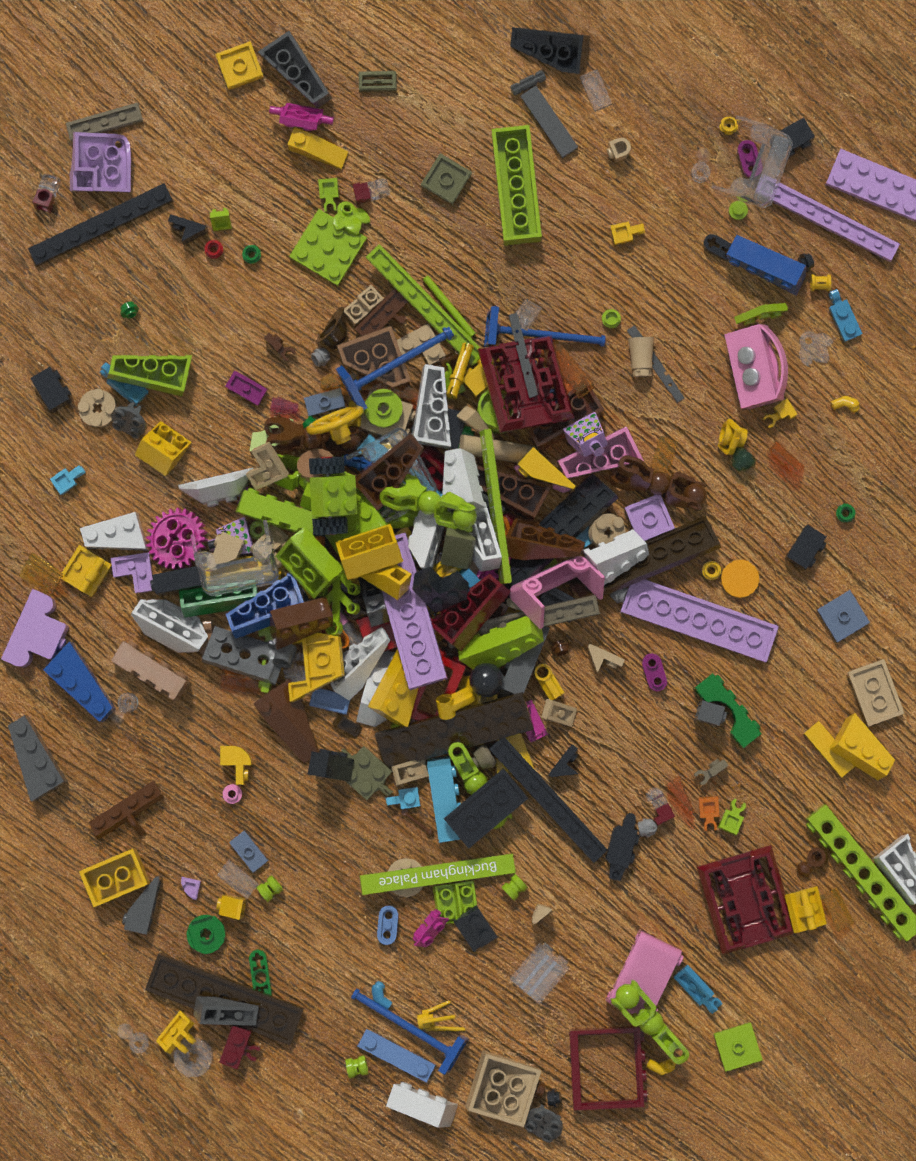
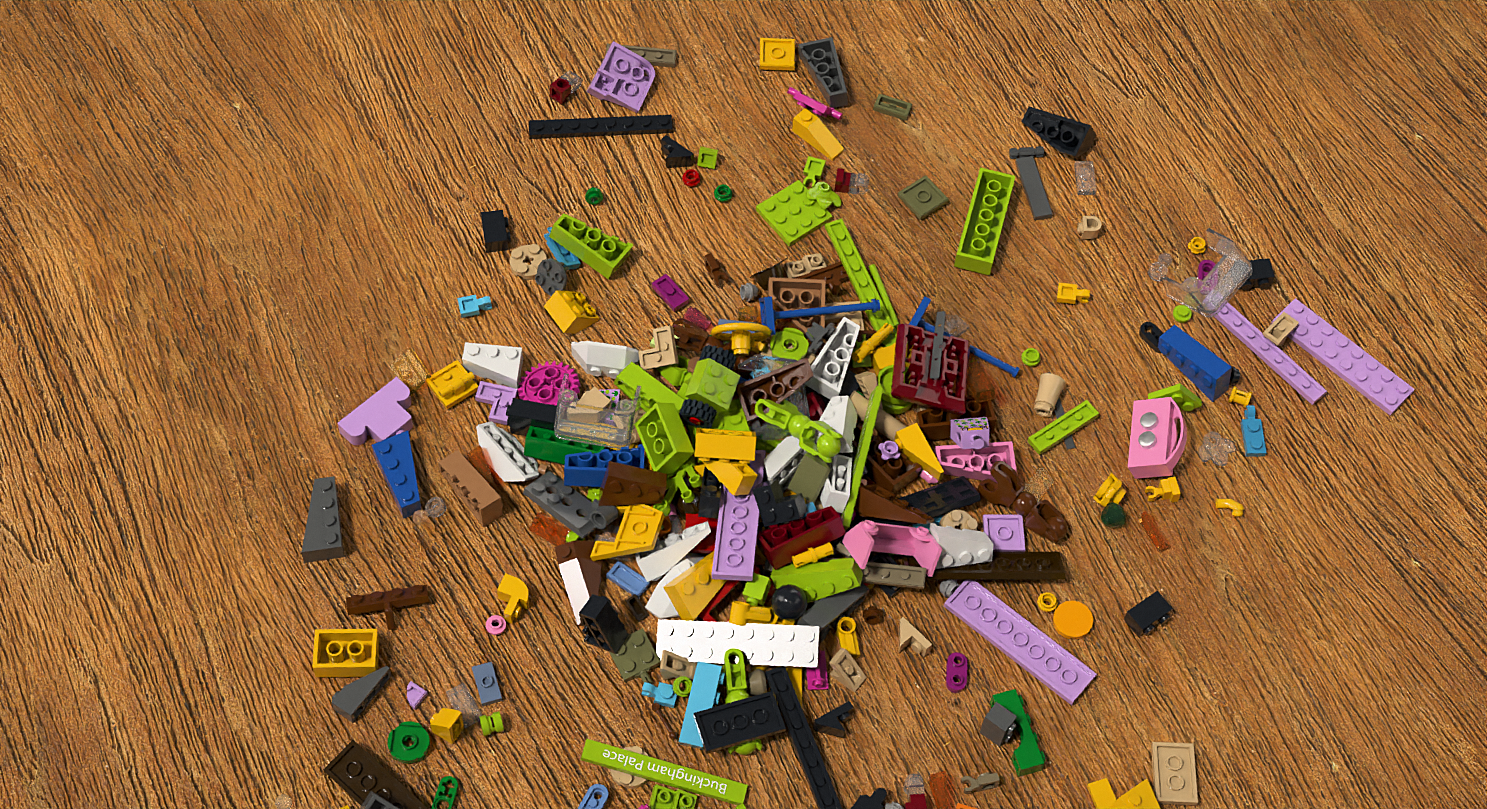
camera: 10 degrees right, 25 degrees down
sand blue plate [817,590,870,643] -> none
green plate [836,504,855,523] -> none
none -> clear orange slope [467,445,494,486]
none -> lime plate [673,676,692,697]
none -> lime brick [742,573,772,606]
none -> yellow pin [791,542,834,568]
none -> dark grey plate [805,322,836,355]
none -> lavender plate [878,441,900,460]
none -> lime plate [1027,400,1099,455]
none -> tan slope [1262,312,1299,346]

